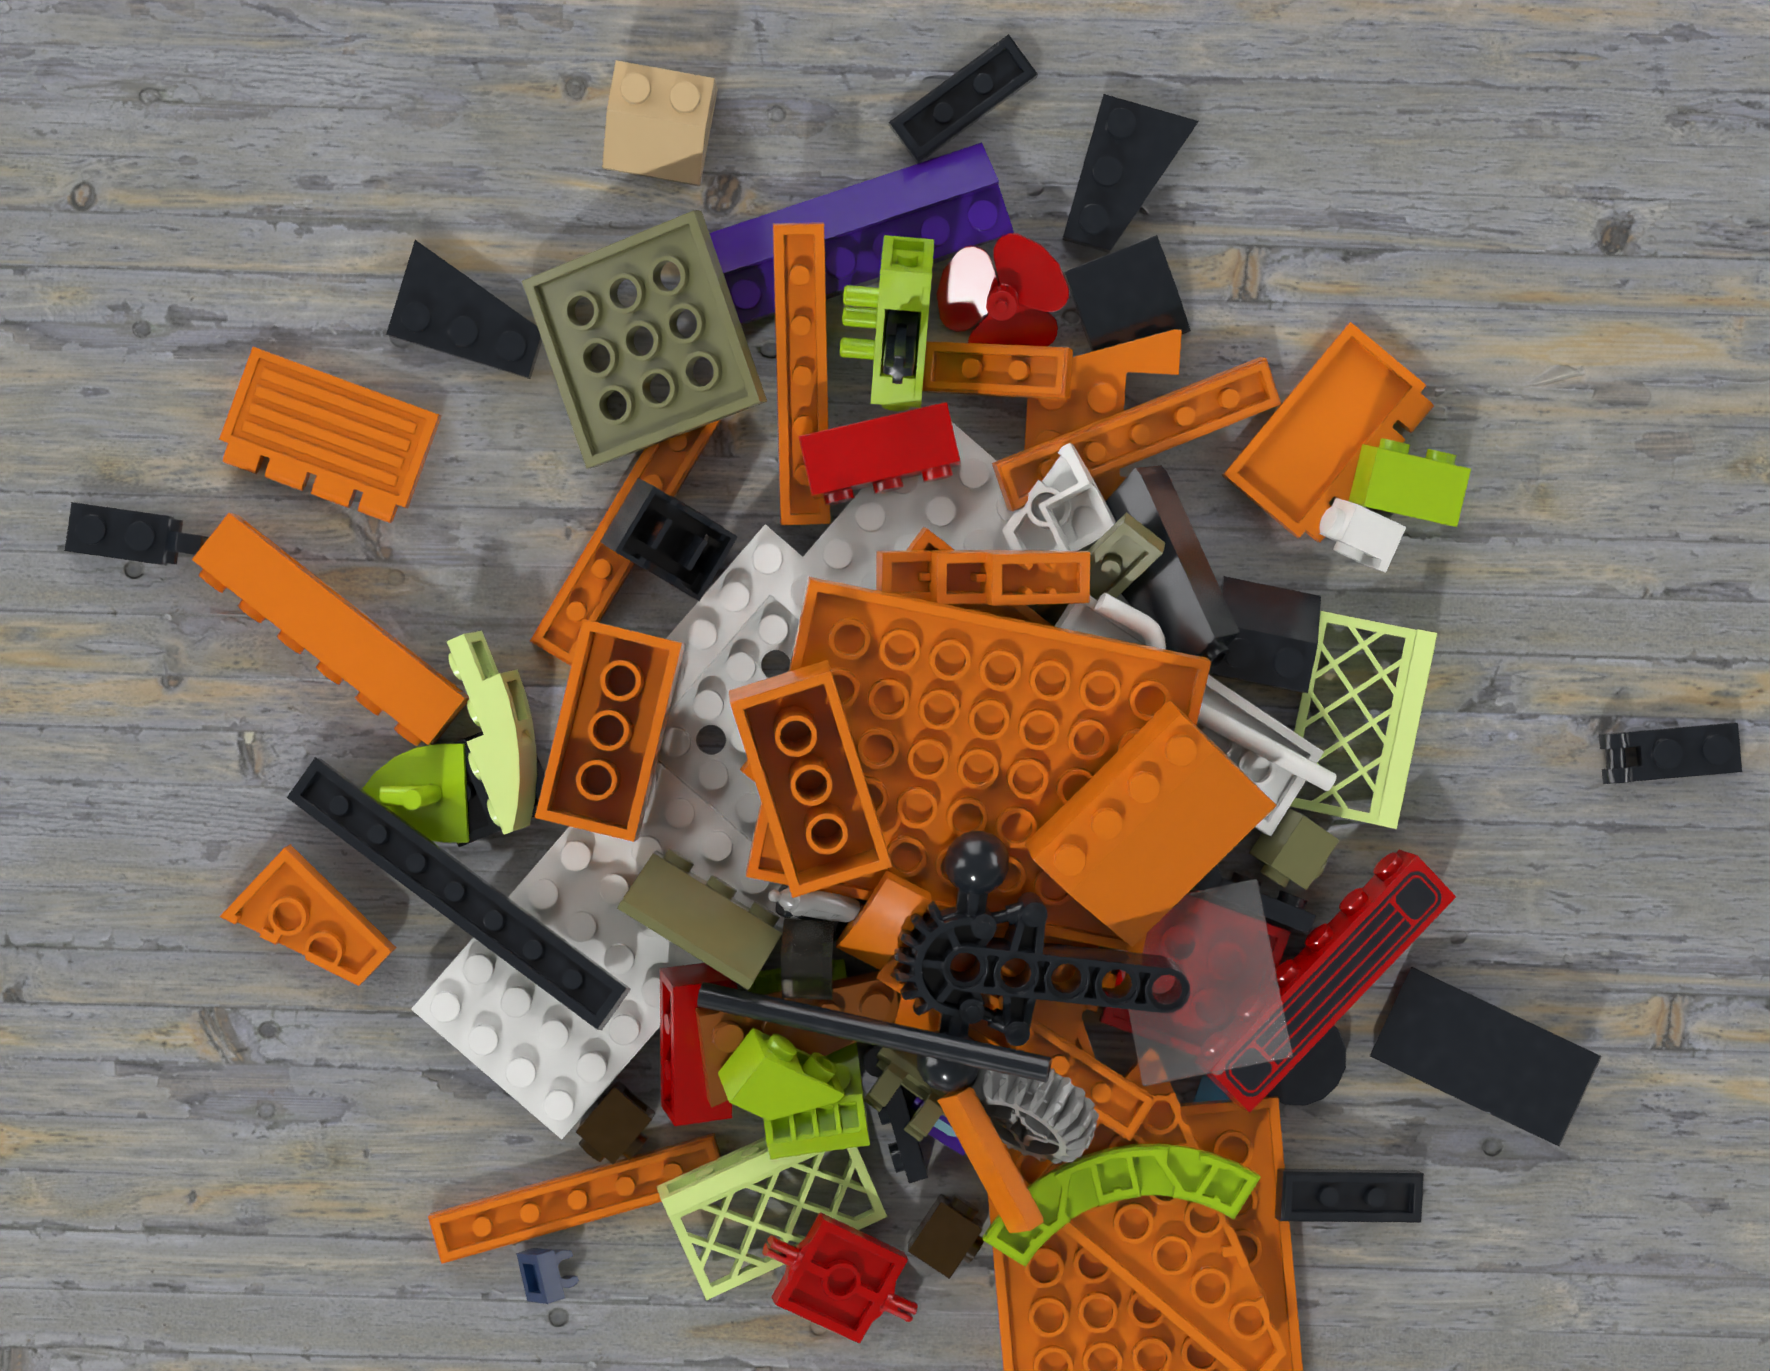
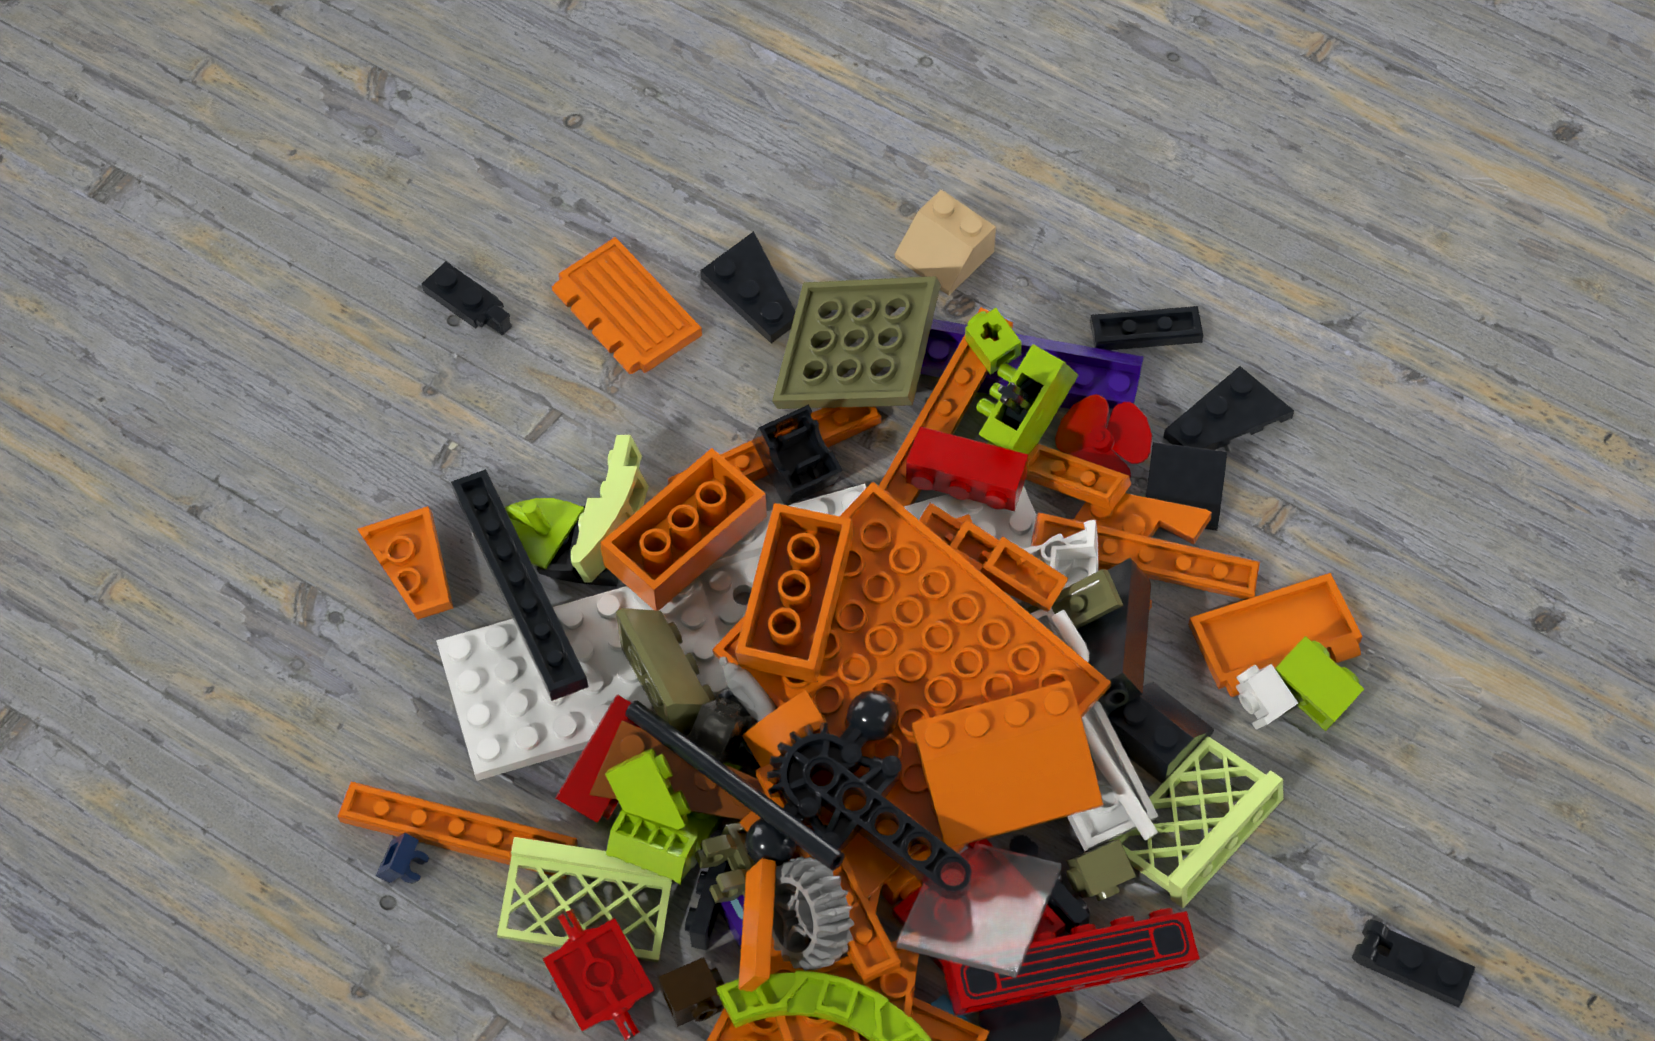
camera: 30 degrees right, 30 degrees down
orange brick [192,513,469,746] -> none
dark brown brick [576,1081,656,1164] -> none
none -> lime brick [965,308,1022,375]

